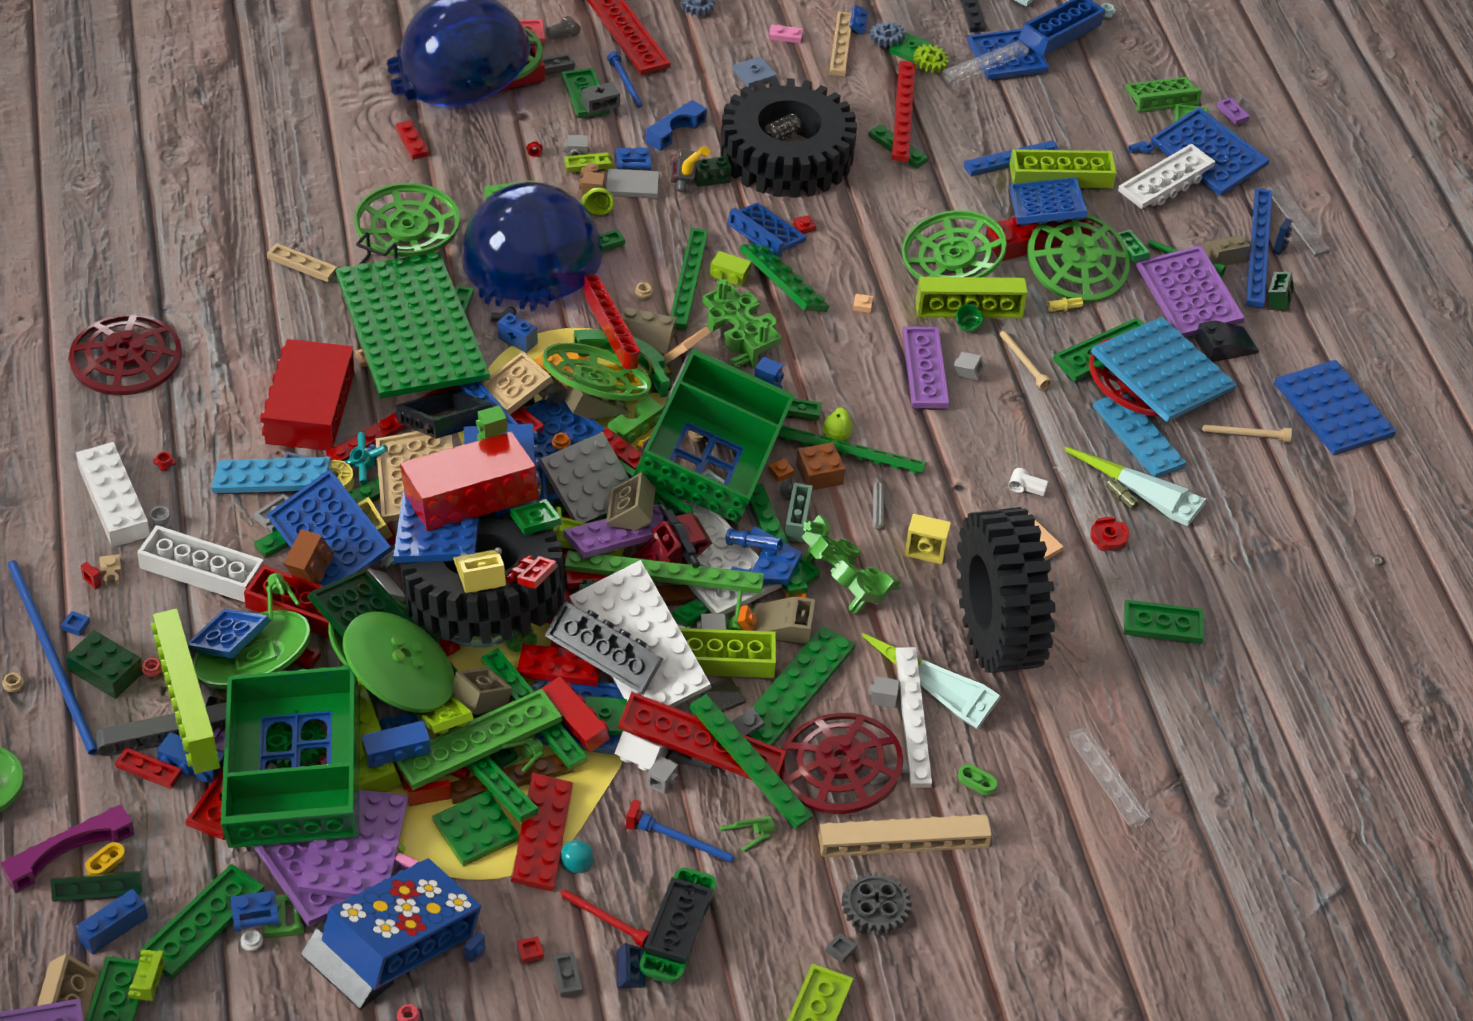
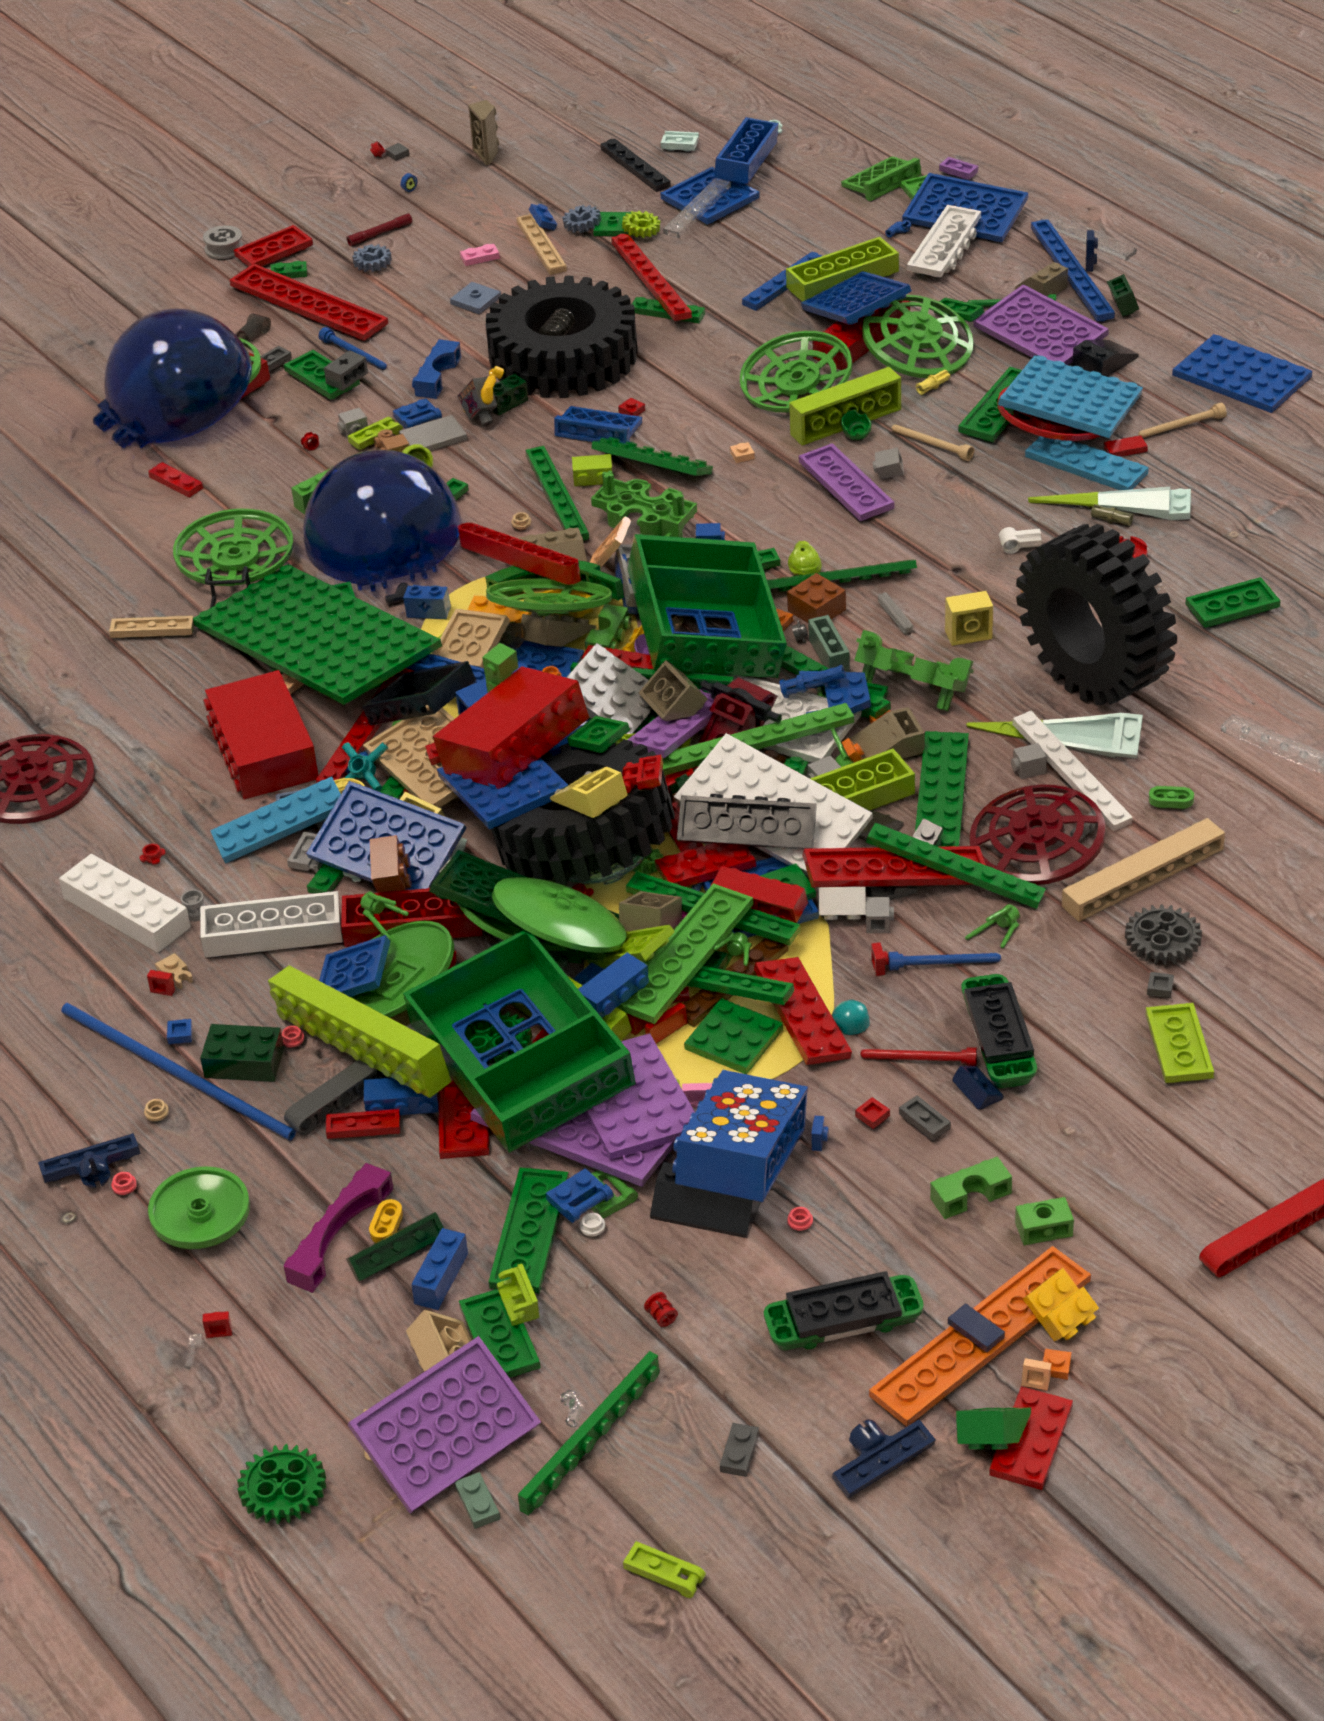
camera: 20 degrees left, 5 degrees down
none -> red tile [1104,435,1148,457]

